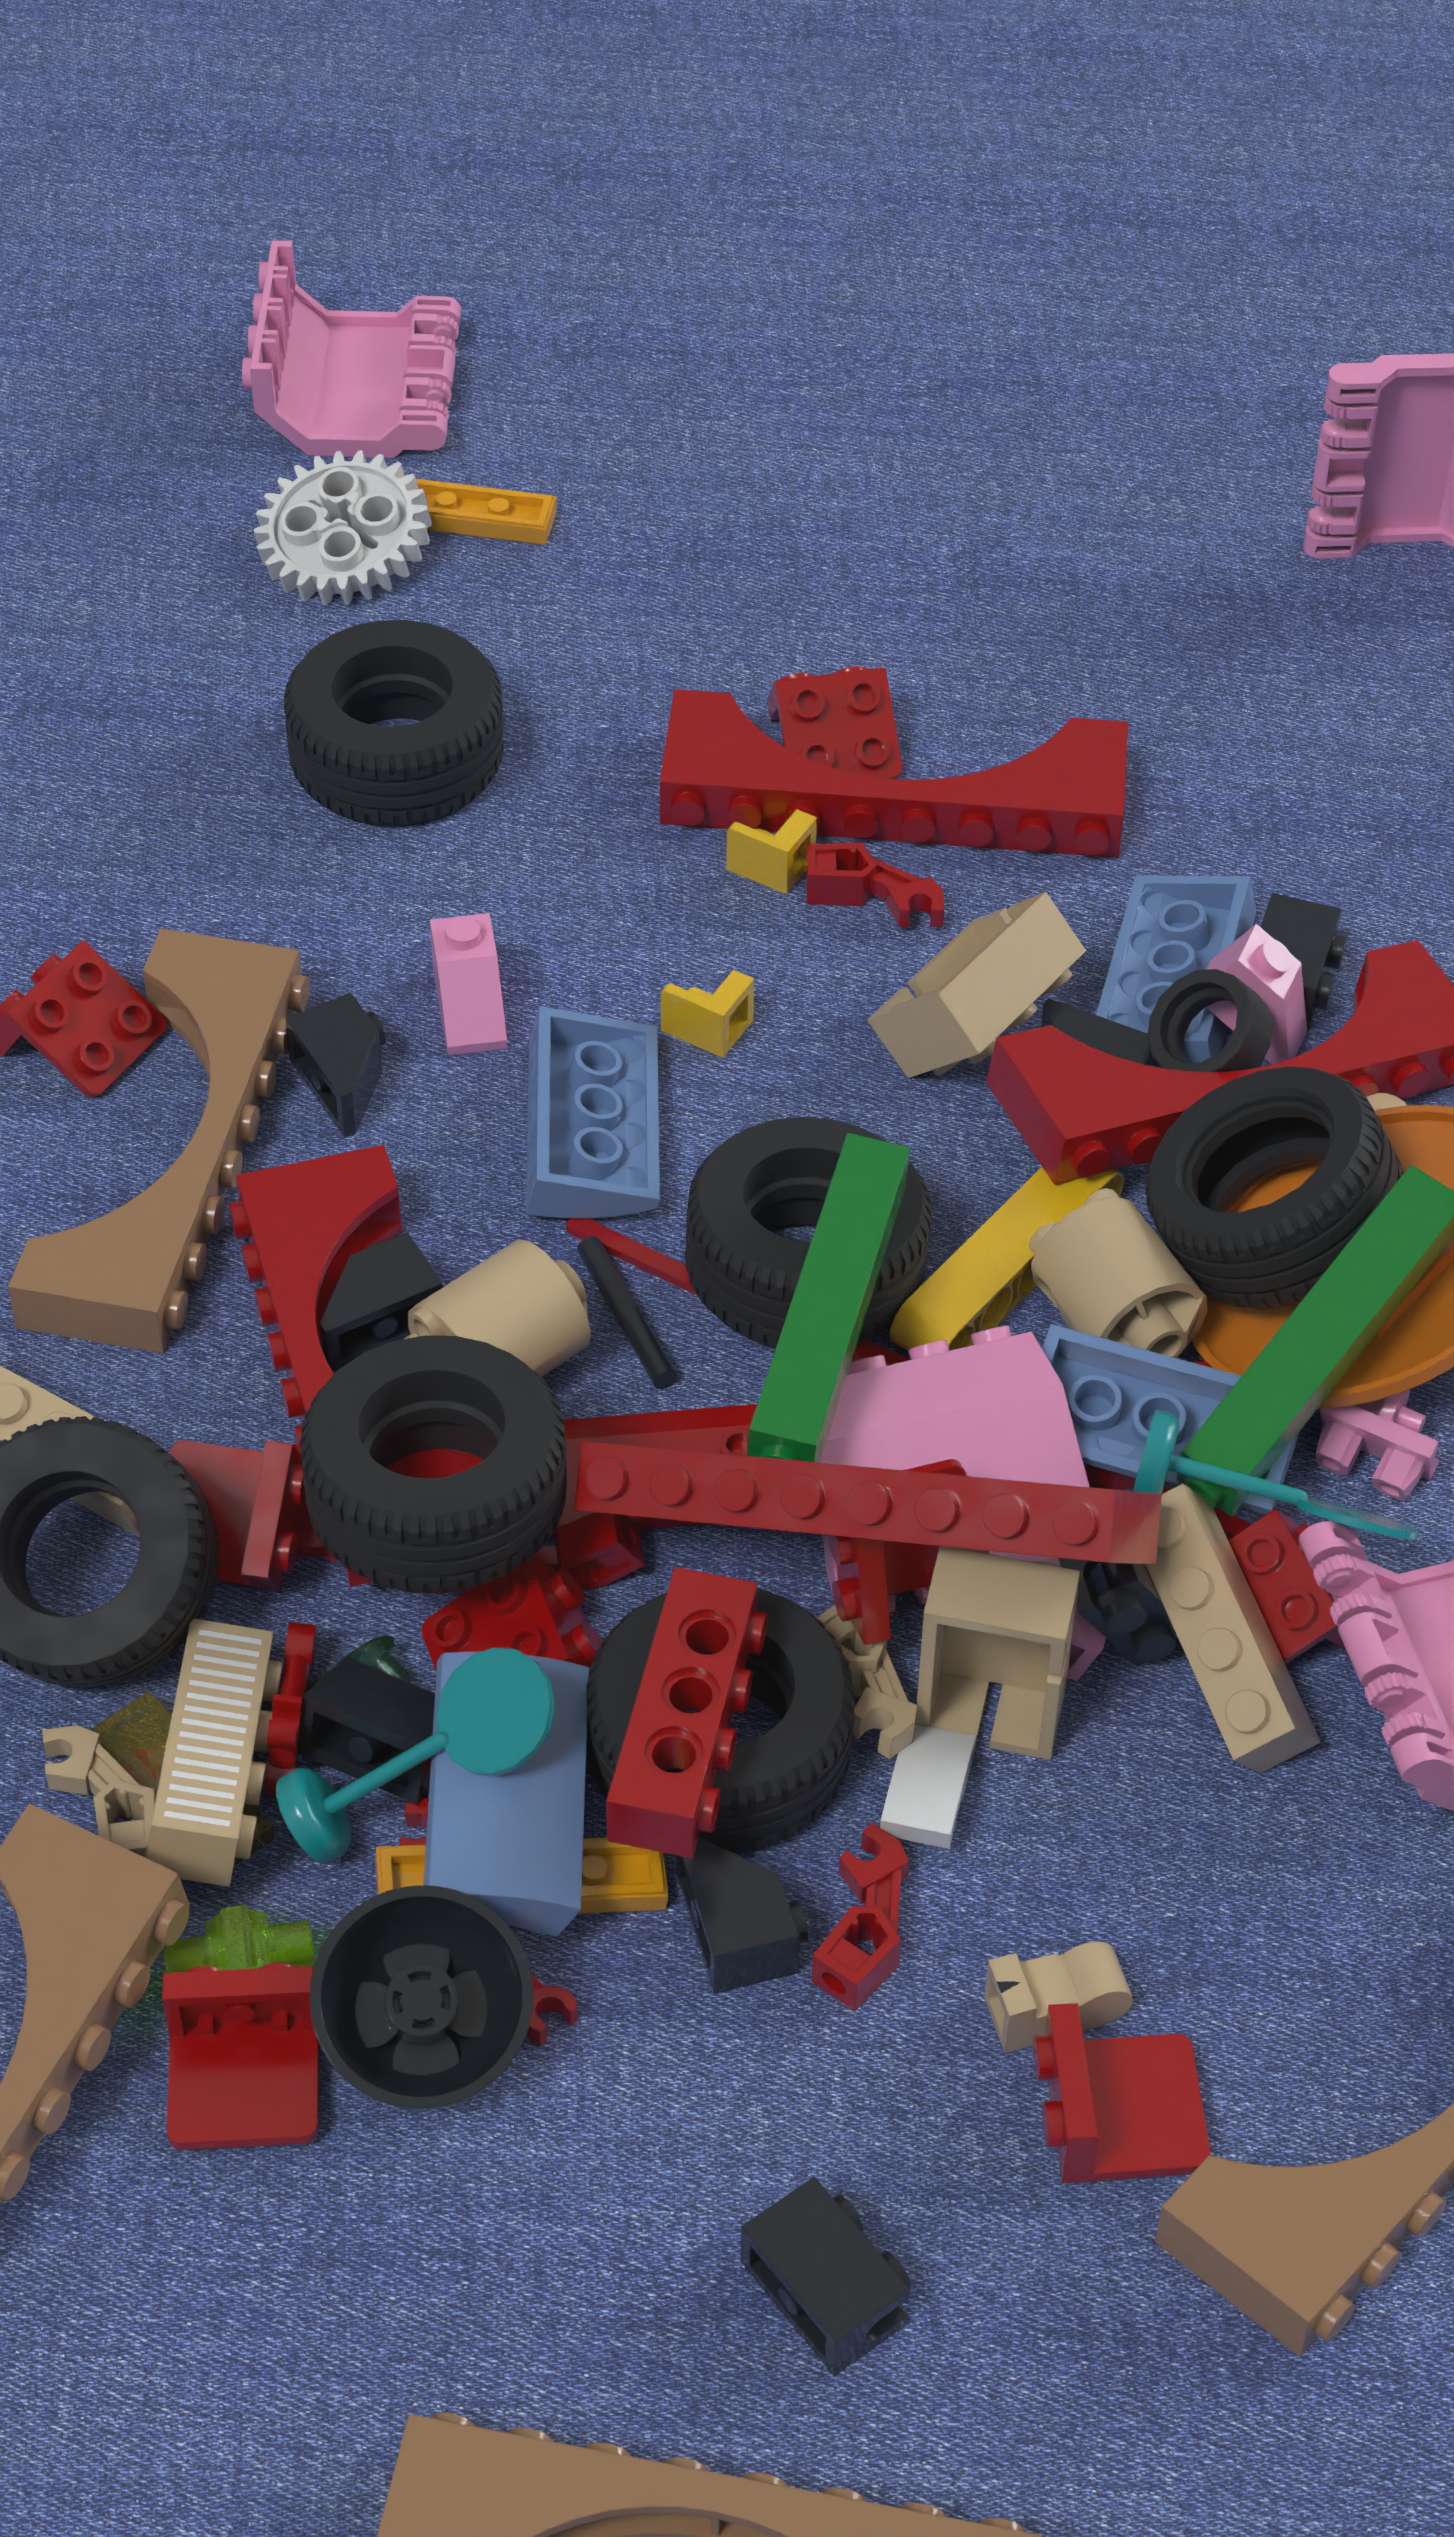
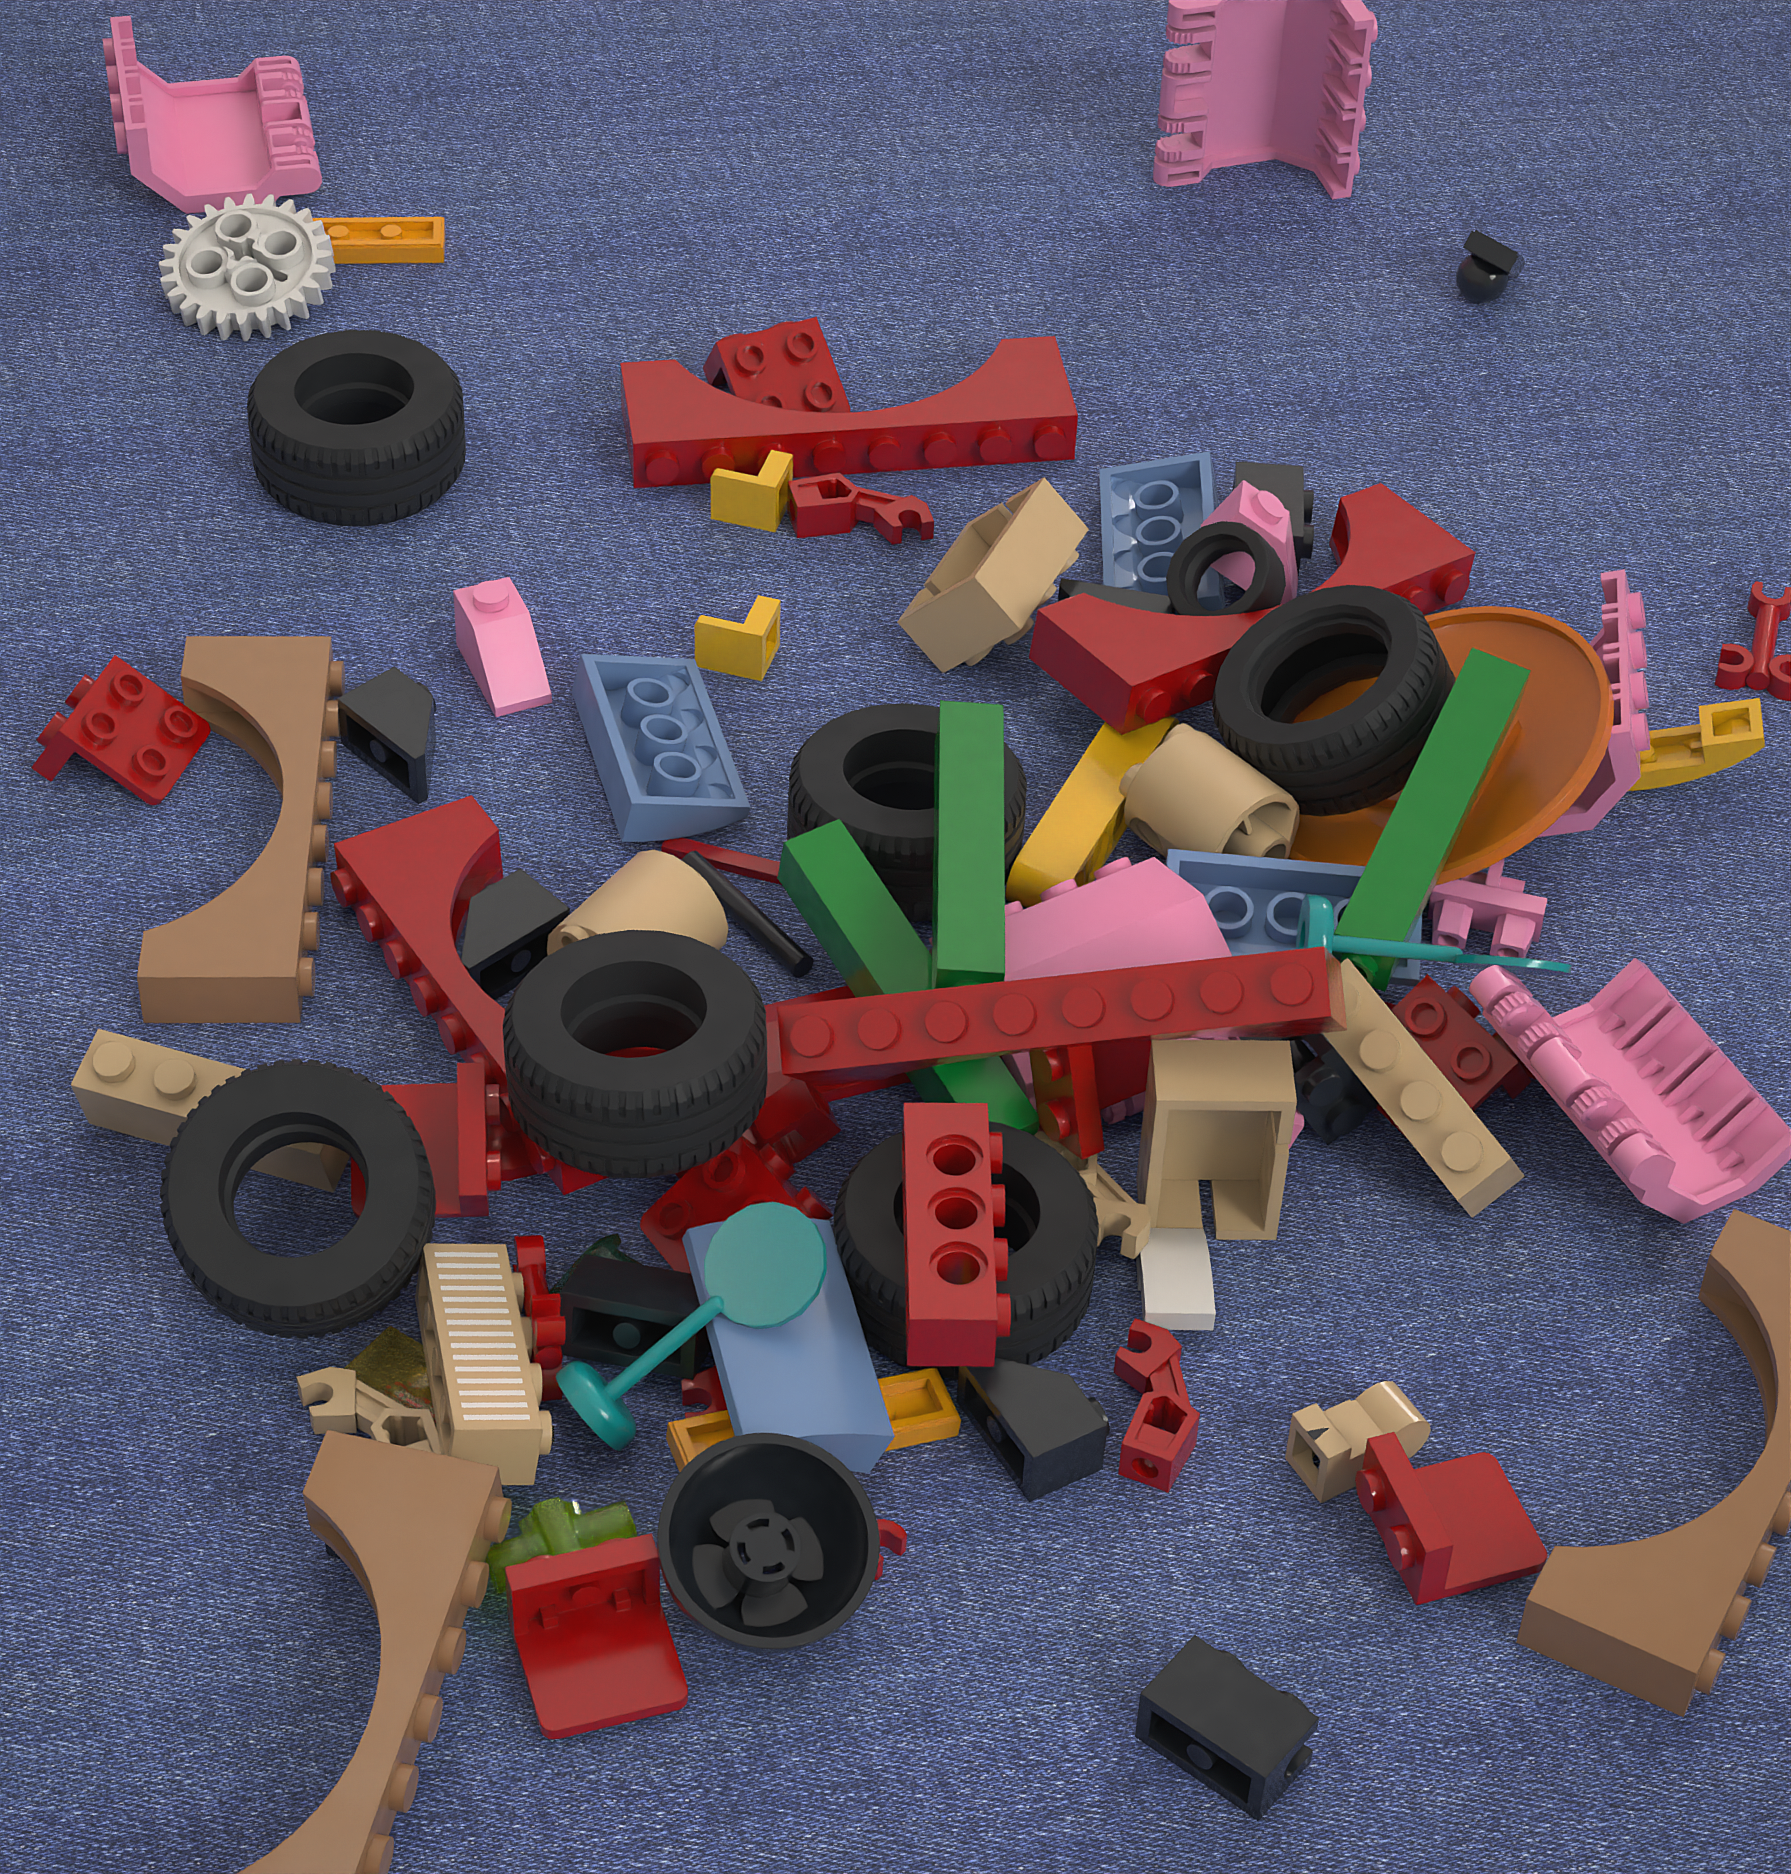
camera: 15 degrees left, 5 degrees down
none -> green brick [777,819,1040,1135]

